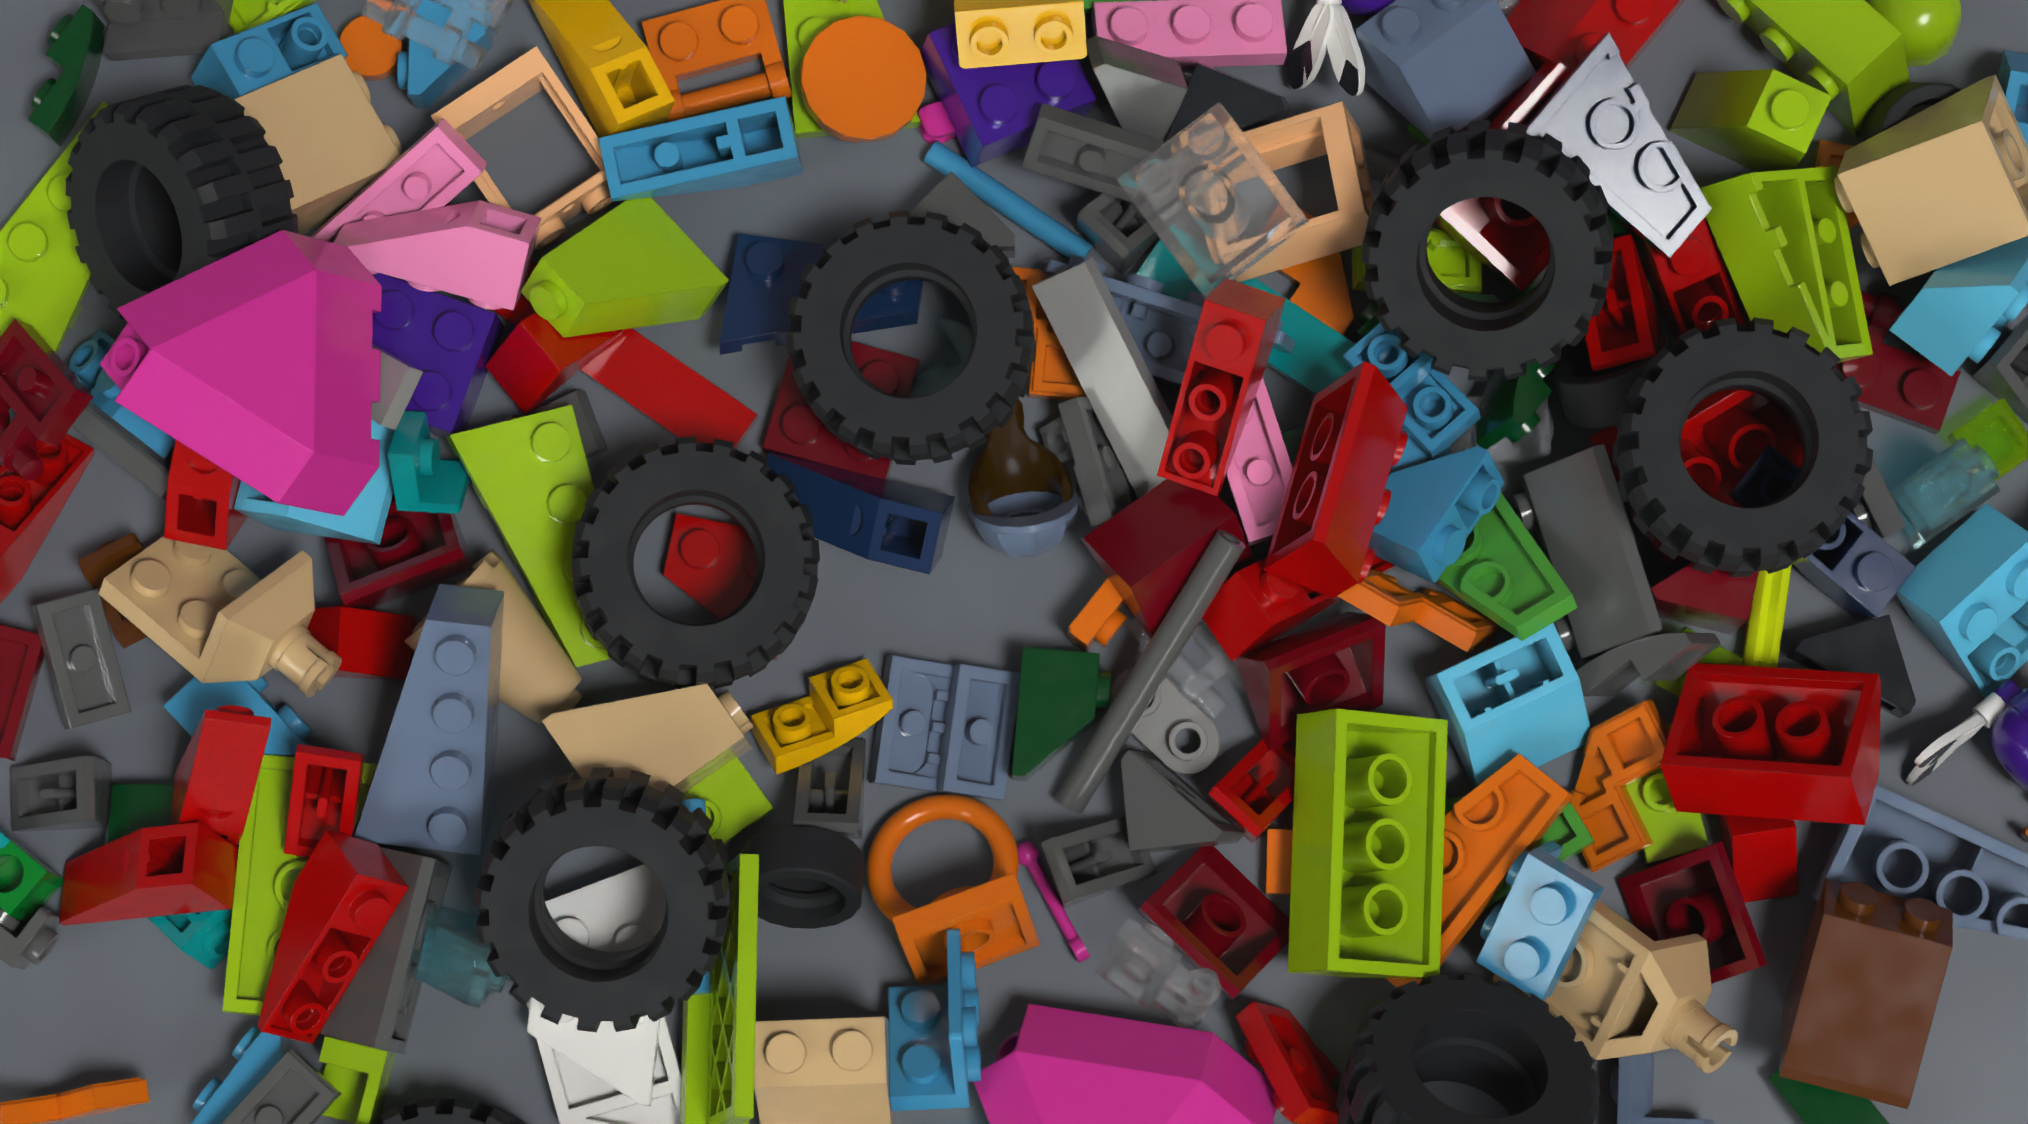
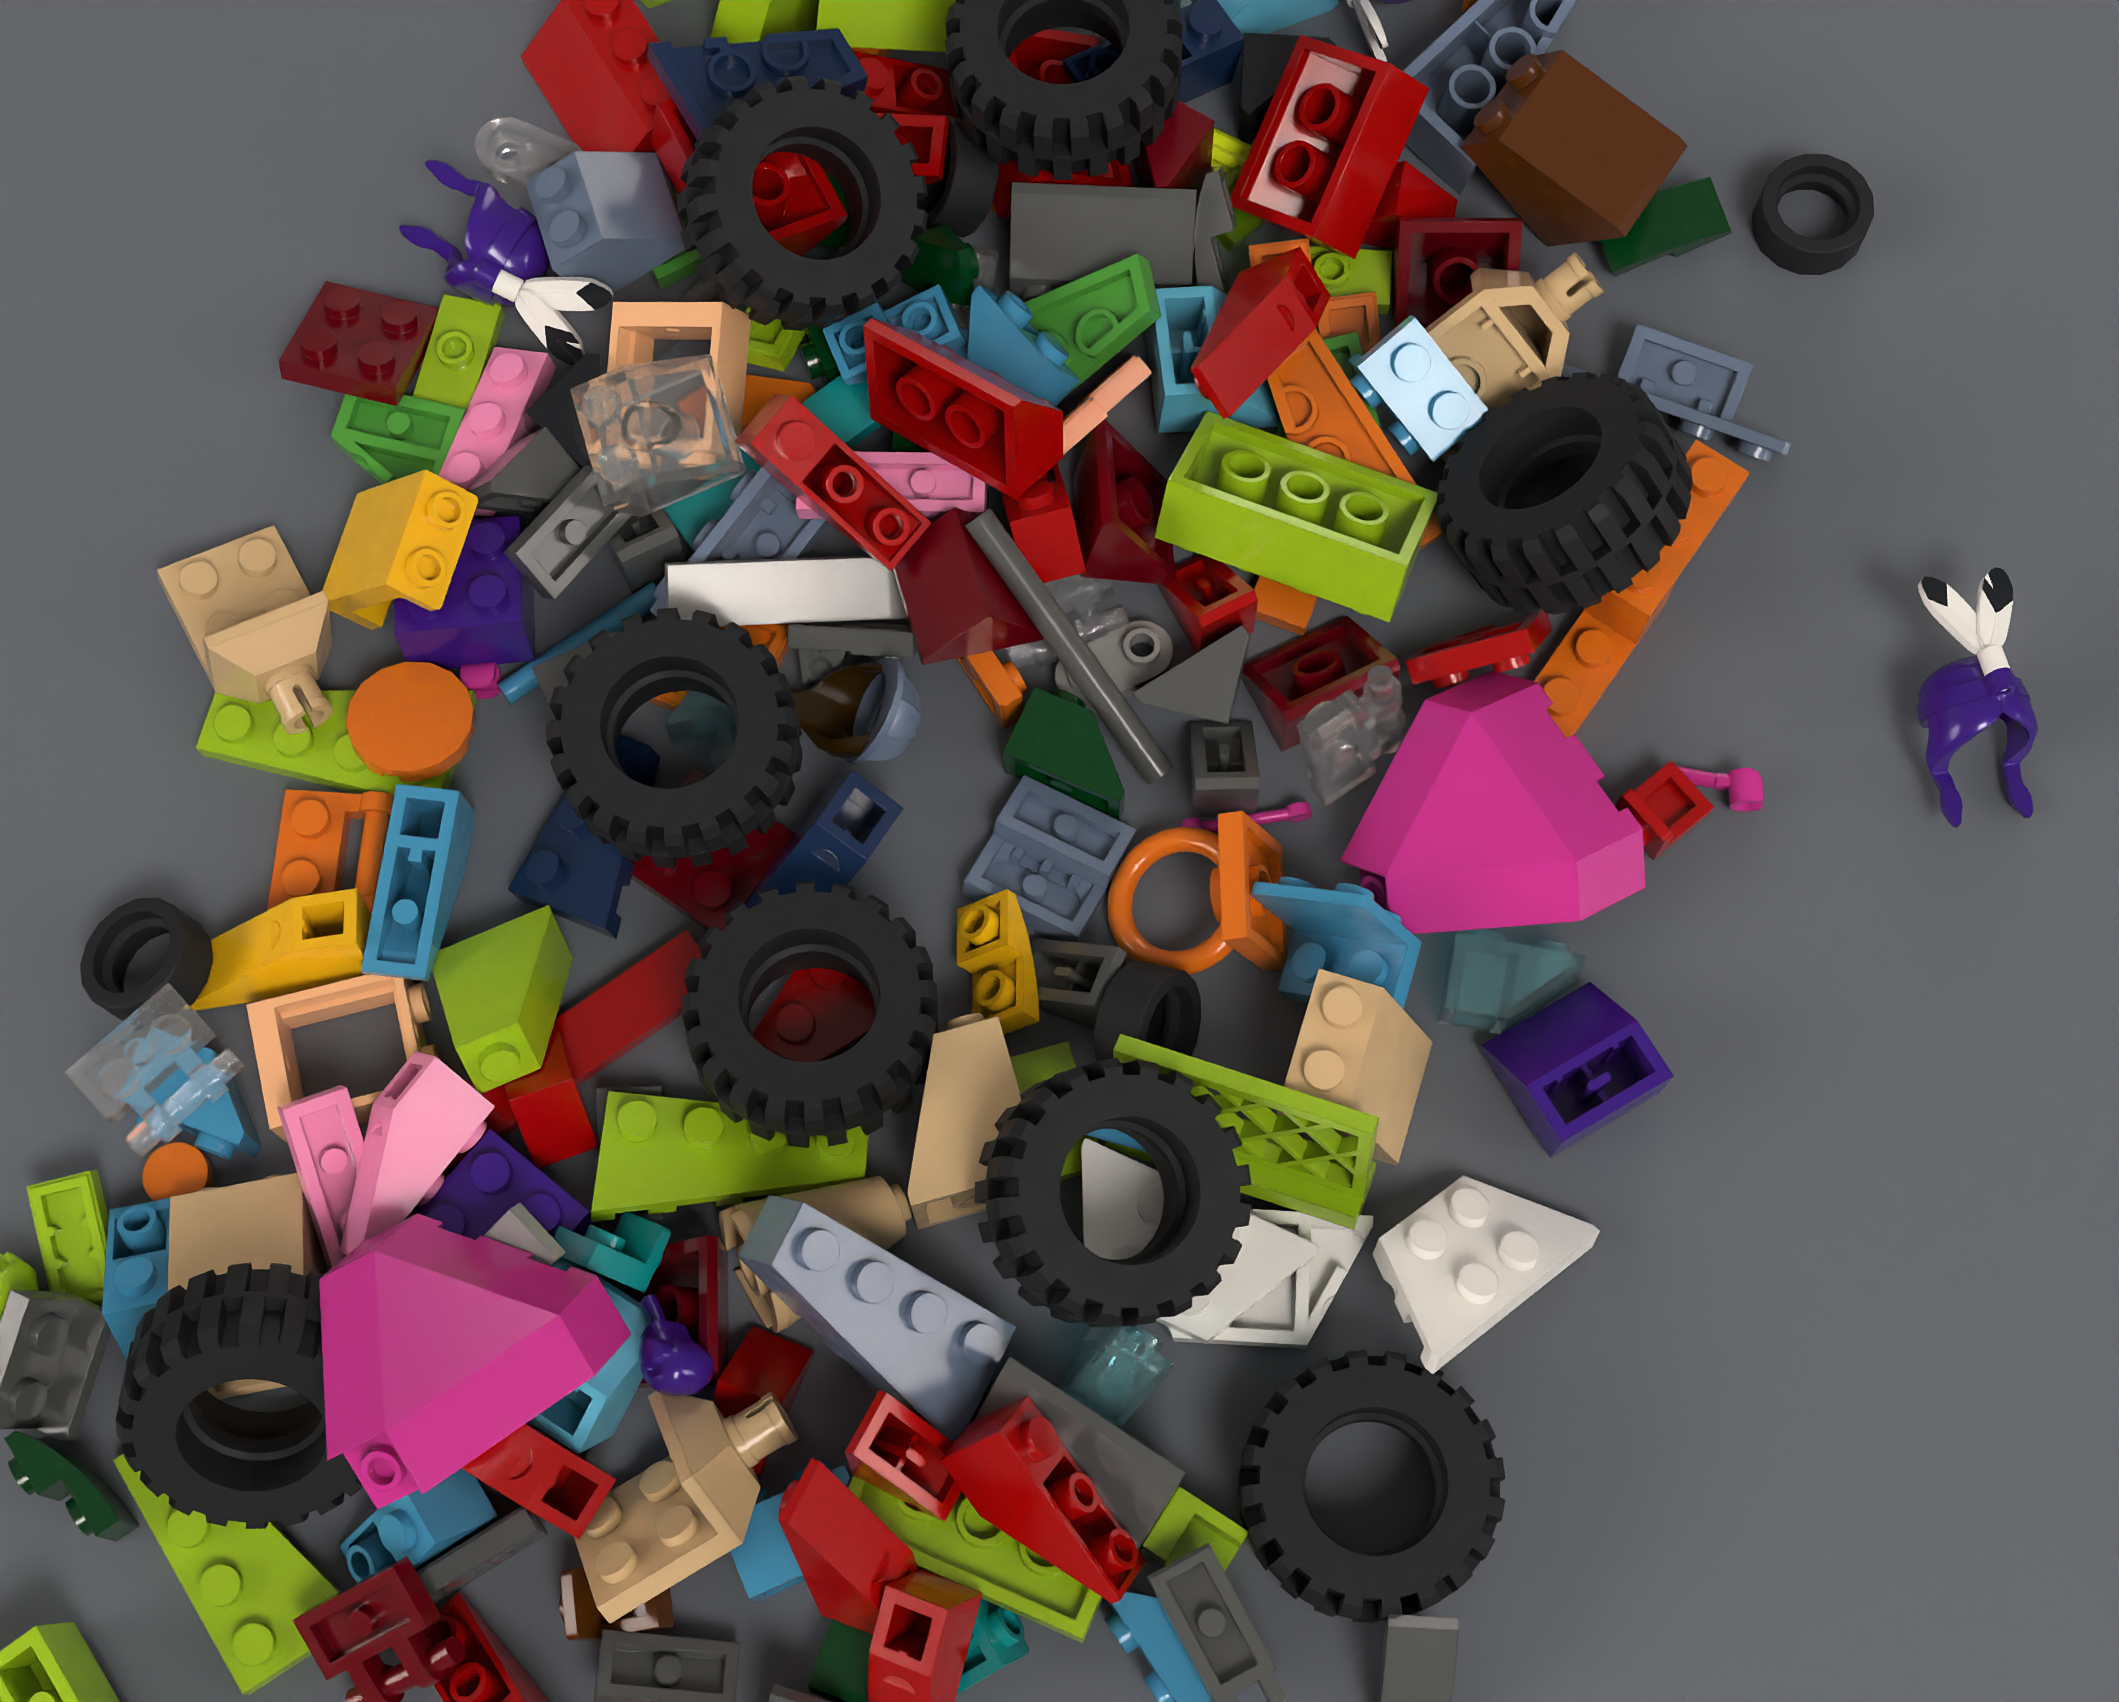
camera: 75 degrees left, 10 degrees down
none -> dark purple piece [639,1295,714,1396]
none -> red slope [1190,246,1331,419]

